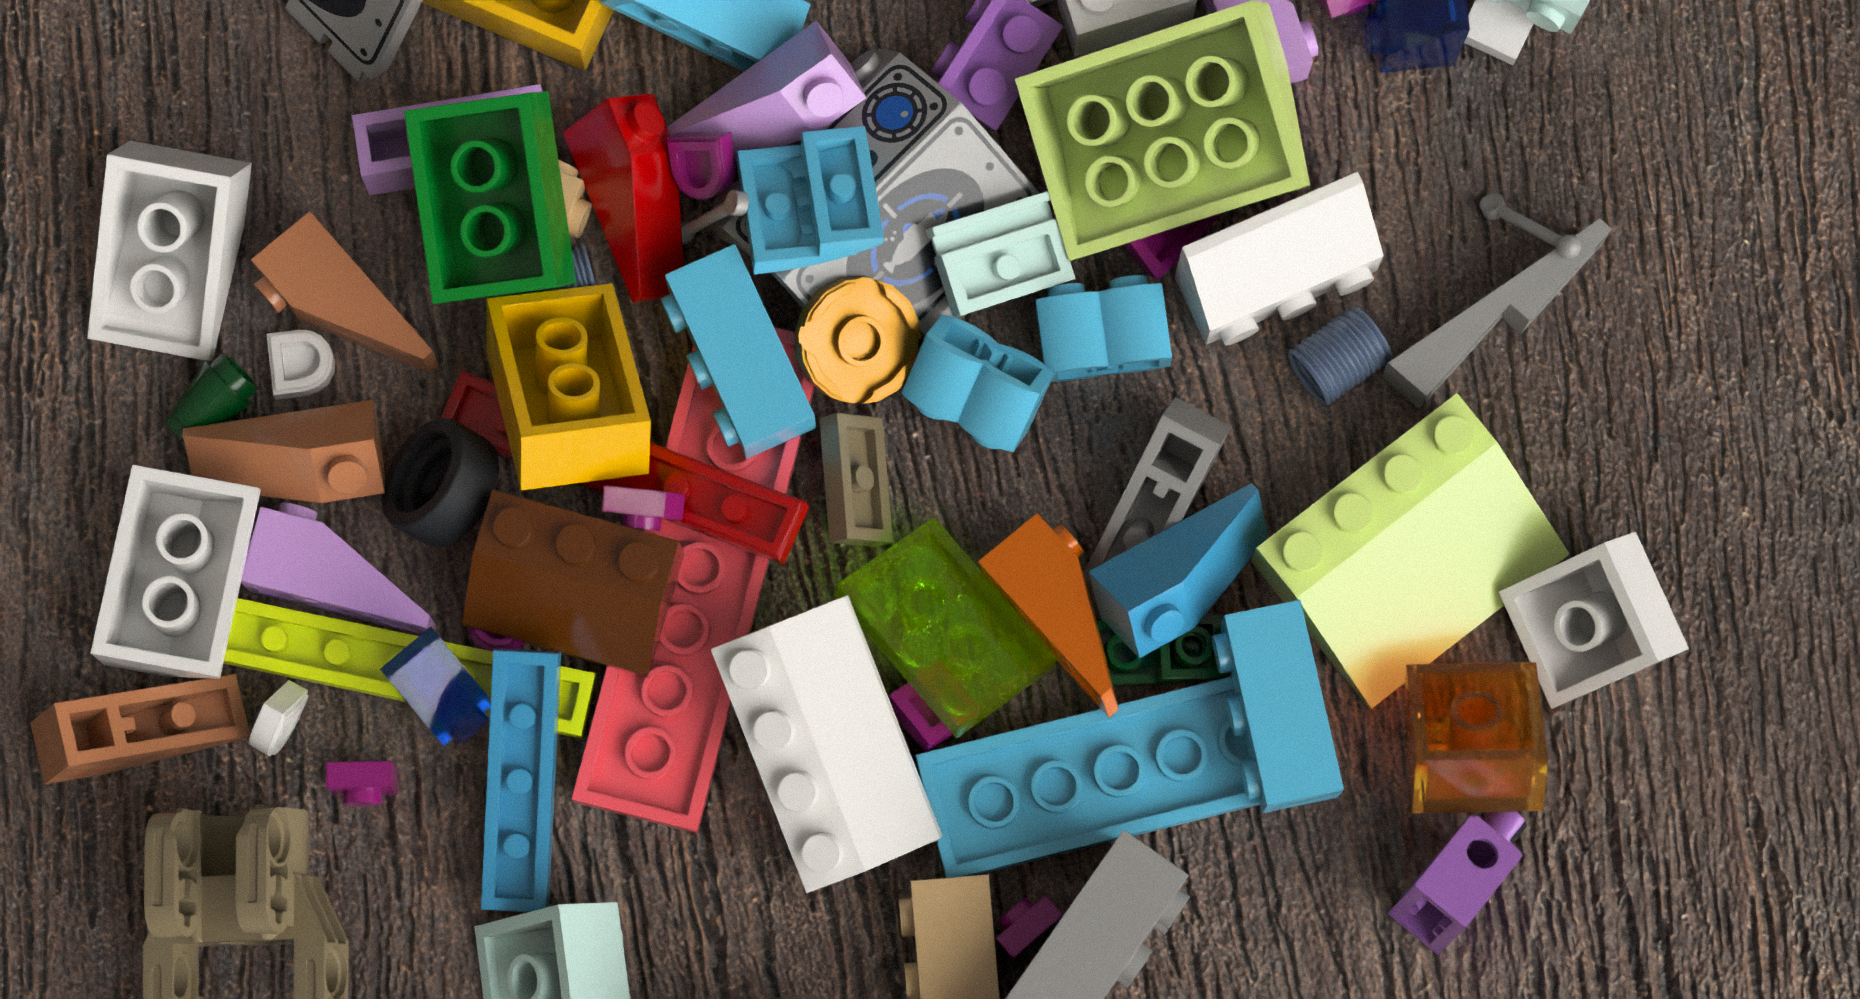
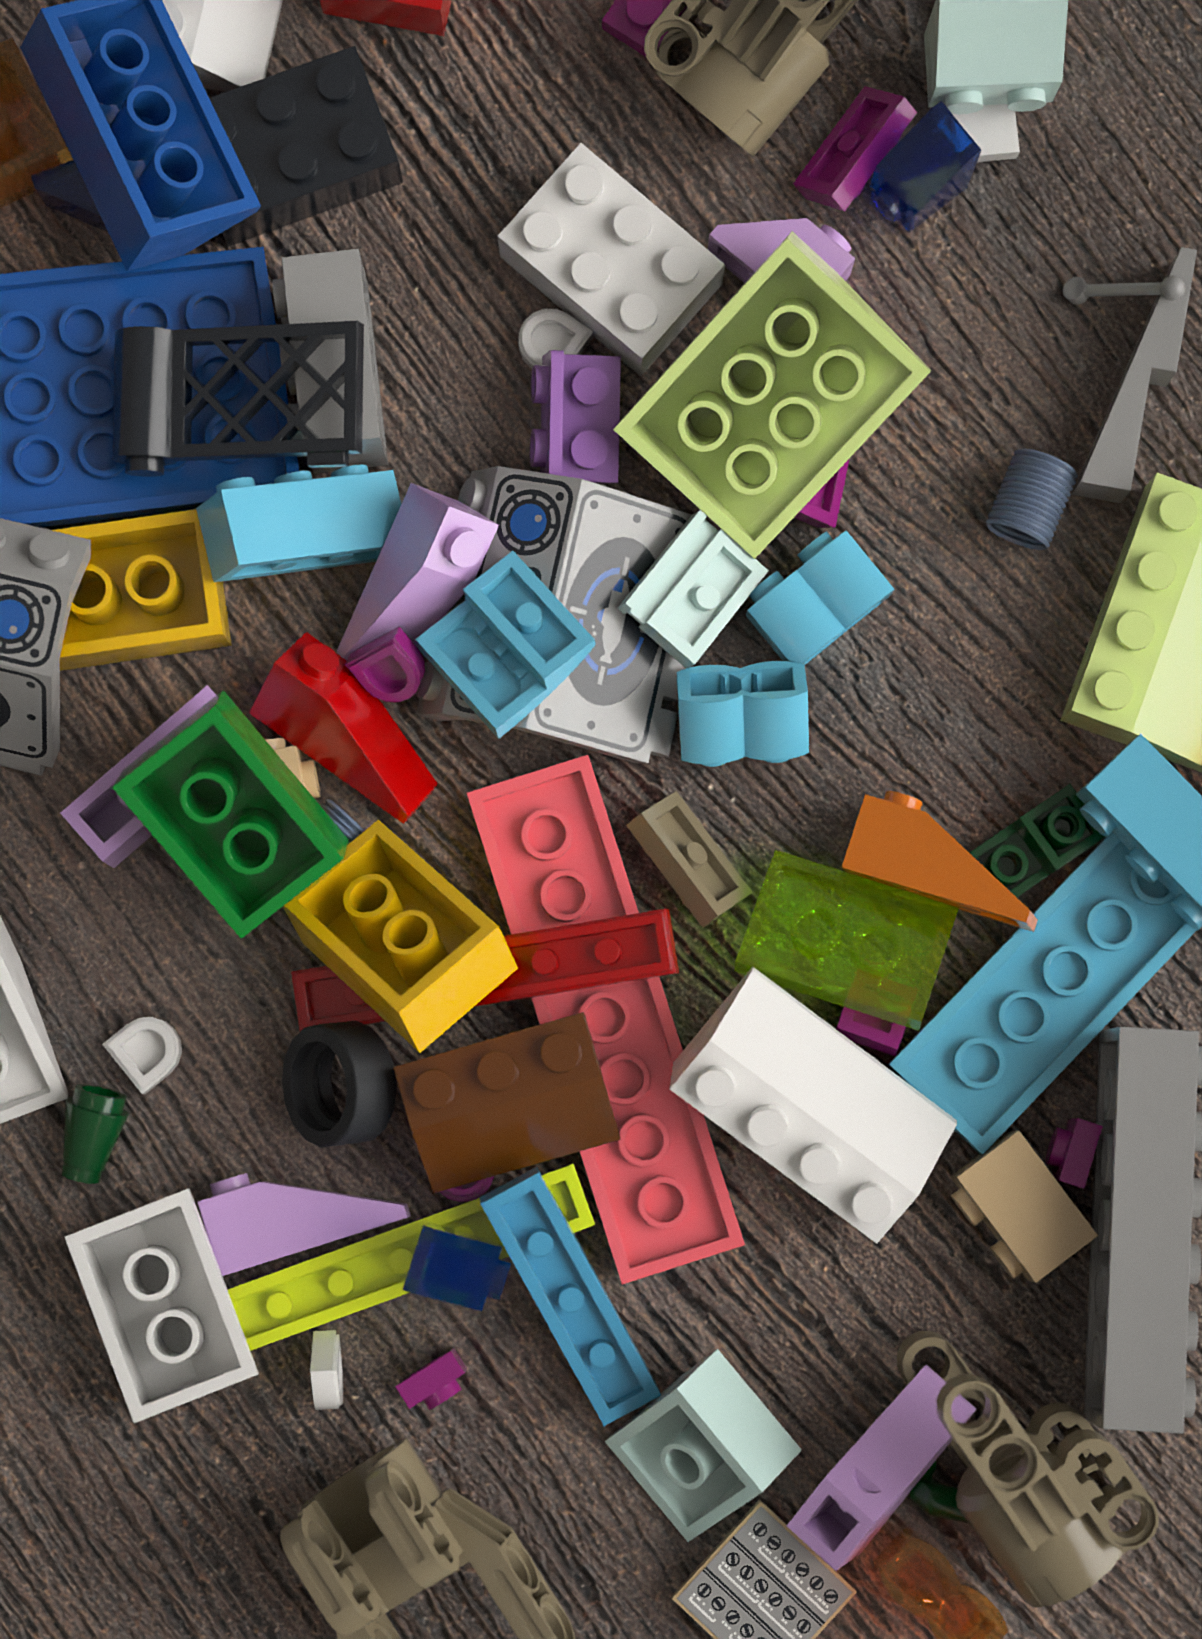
camera: 30 degrees left, 5 degrees up
nougat slope [30,674,250,785] -> none
nougat slope [182,400,385,503] -> none
nougat slope [251,211,439,373] -> none
plate [602,485,685,531] -> none
medium azure brick [660,244,816,459] -> none
light grey hinge [681,190,749,245] -> none
tile [794,276,921,404] -> none
light grey slope [1084,397,1232,585] -> none
dark azure slope [1089,483,1269,658] -> none
white slope [1174,172,1384,345] -> none

